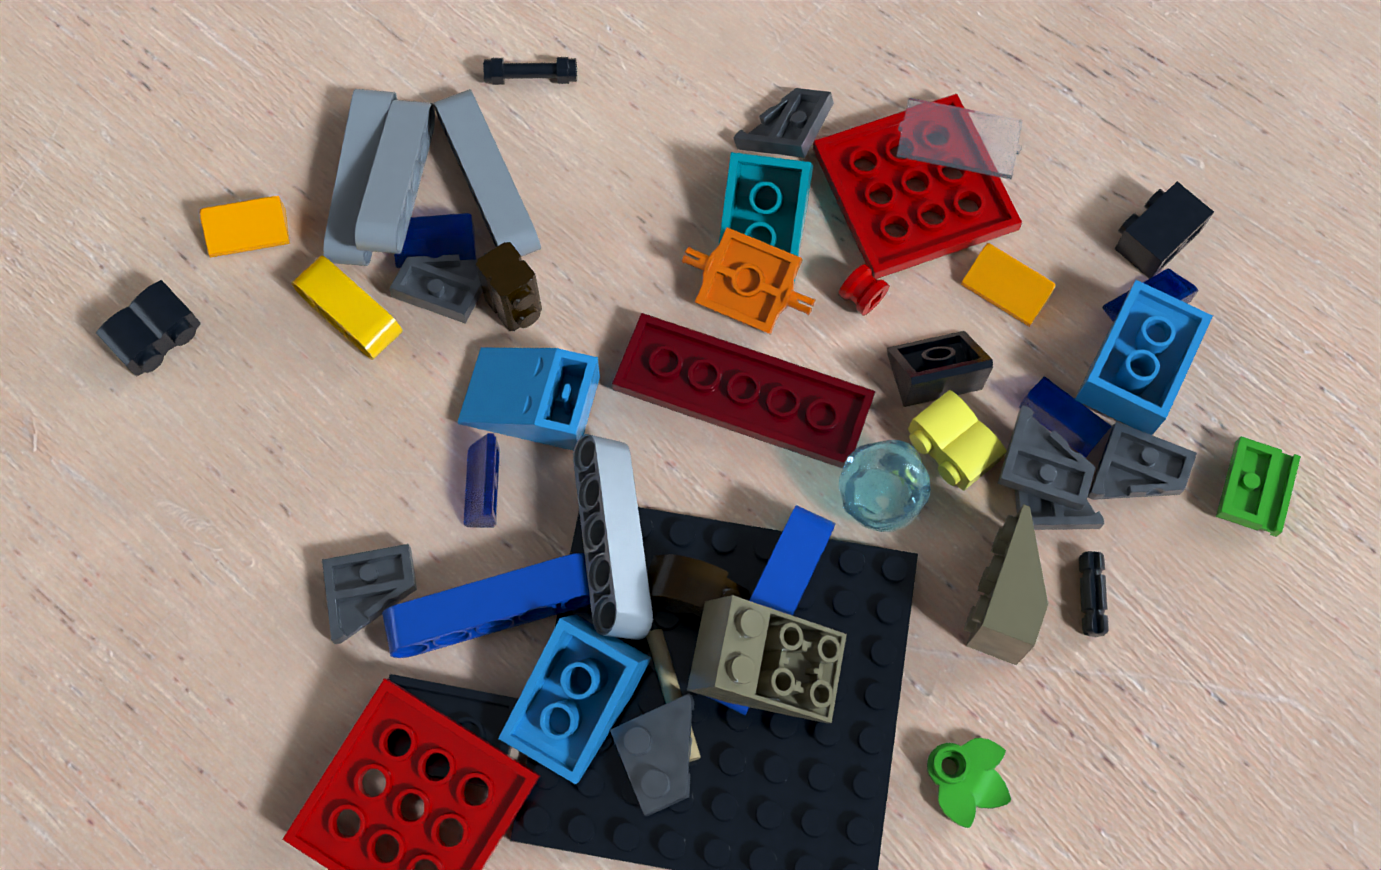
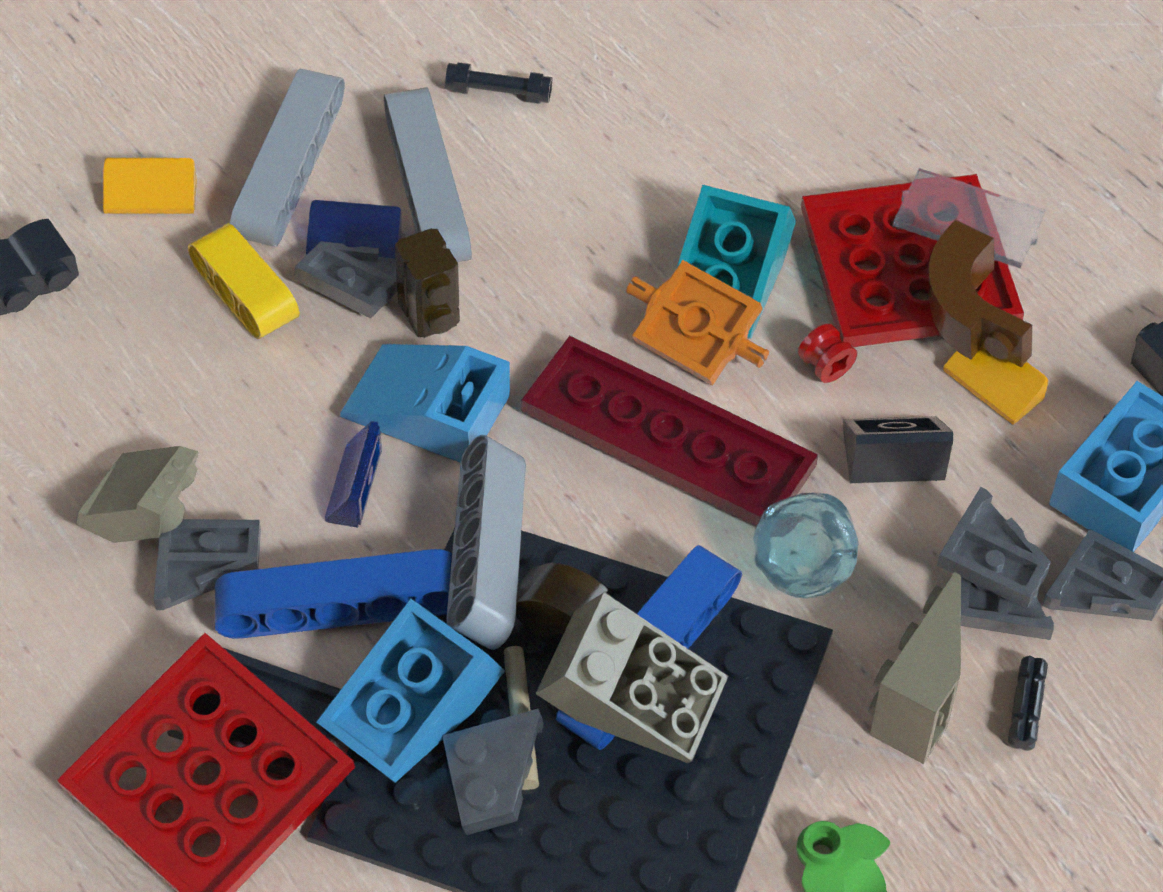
camera: 10 degrees right, 15 degrees down
light grey beam [355,100,435,254] -> none
flat silver wing [734,88,834,158] -> none
light yellow brick [908,390,1007,491] -> none
clear blue slope [1019,376,1111,458] -> none
none -> dark tan slope [76,446,199,543]
none -> reddish brown arch [929,219,1032,367]

